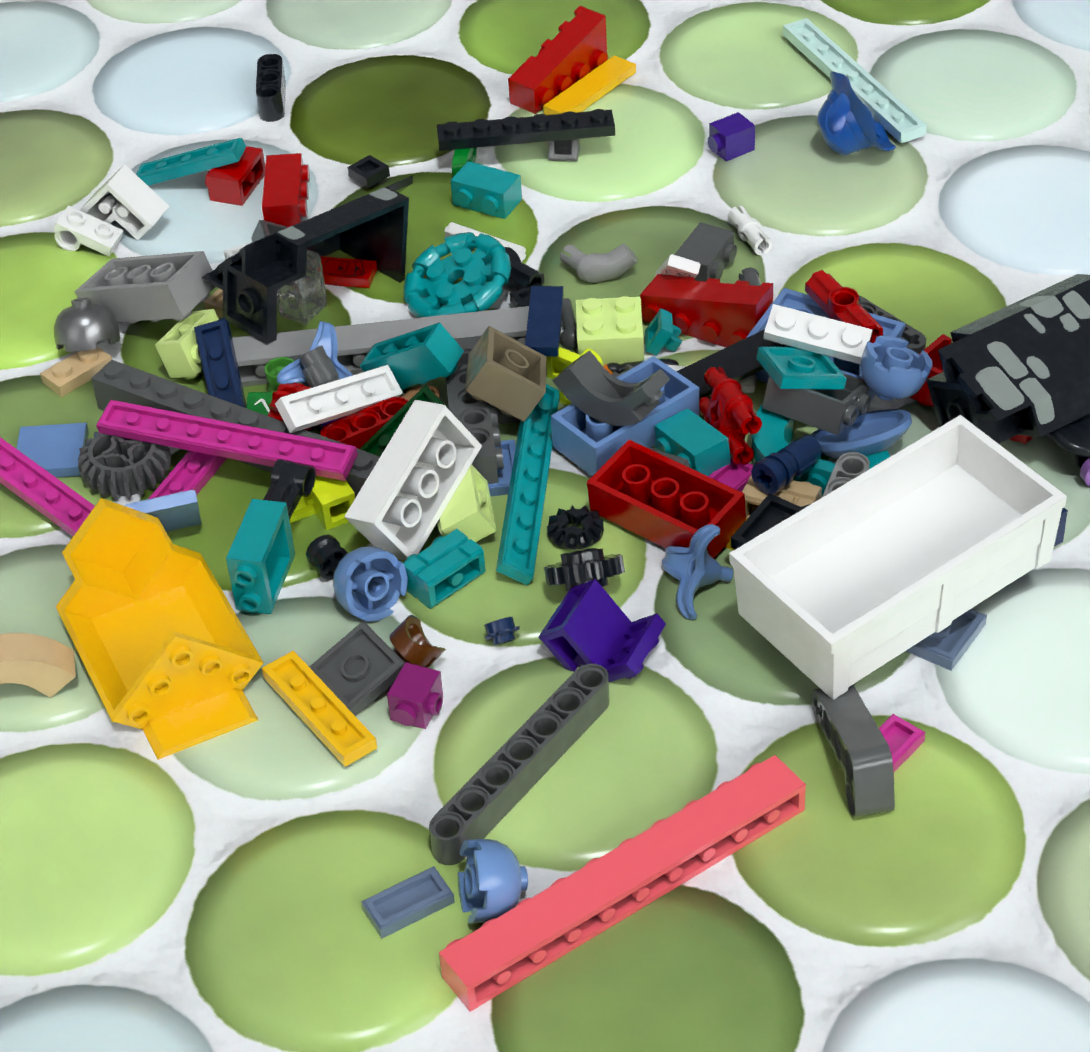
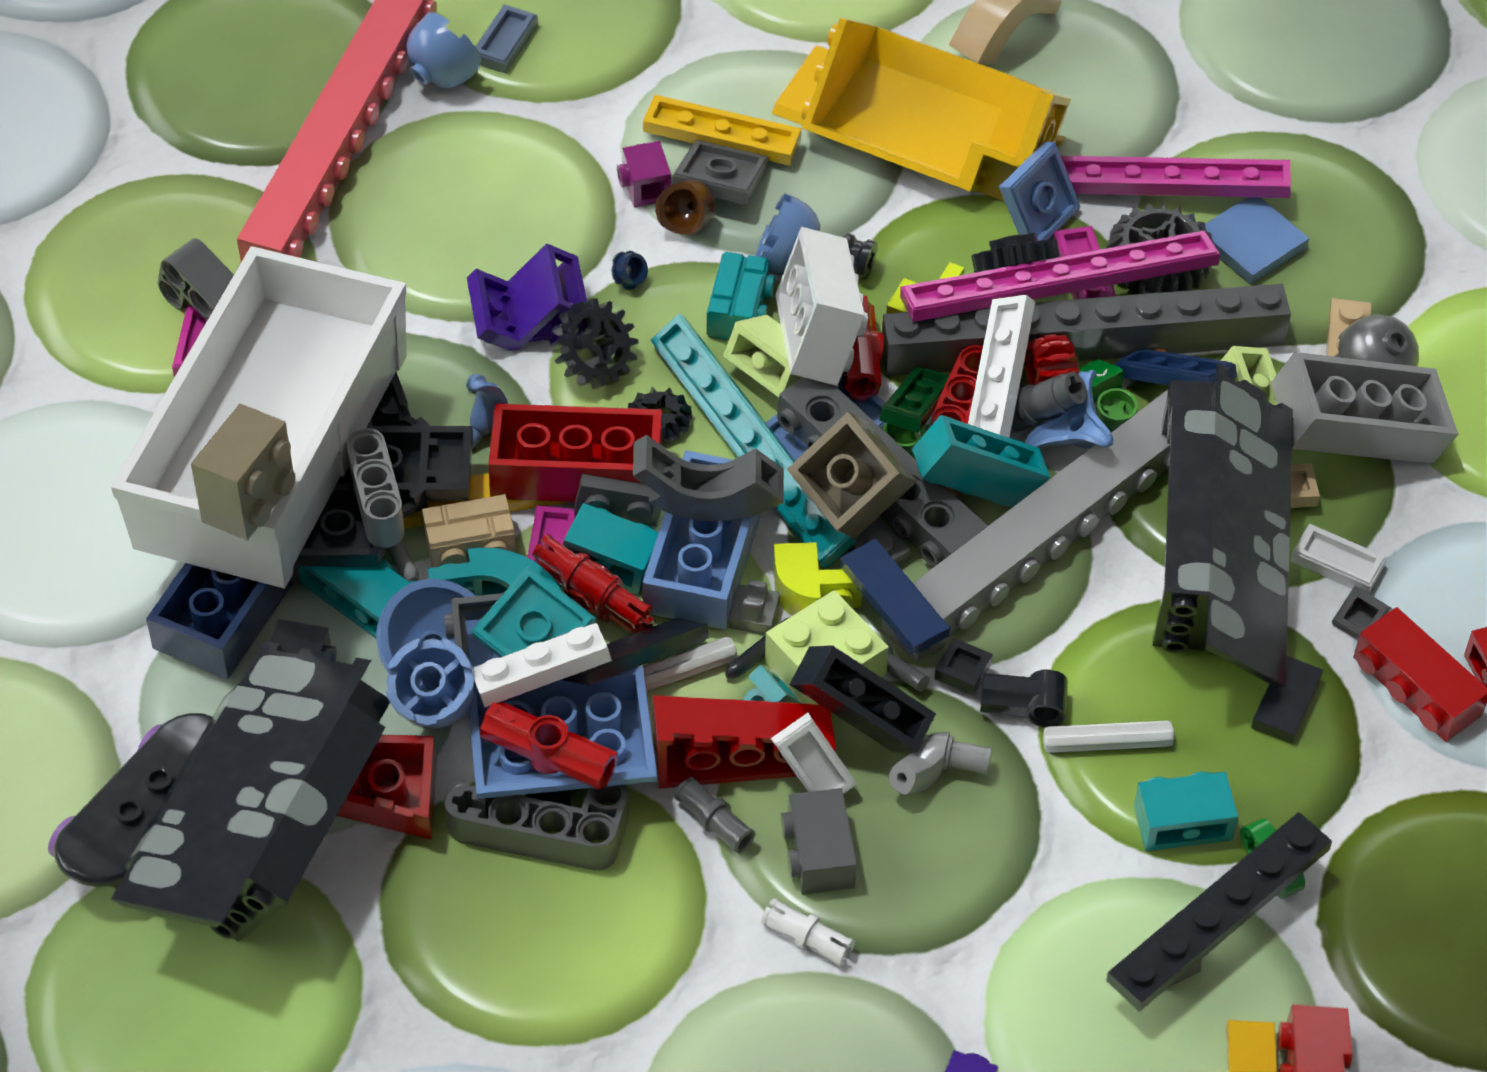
camera: 140 degrees right, 10 degrees up
teal window [226,499,295,614] -> none
black piece [263,459,316,520] -> none
black plate [347,155,390,188] -> none
teal plate [403,232,511,318] -> none
dark grey beam [429,664,610,865] -> none
dark blue axle [751,435,822,494] -> none
none -> dark tan brick [191,403,296,541]
none -> black brick [789,645,936,752]
none -> black gear [971,233,1060,273]

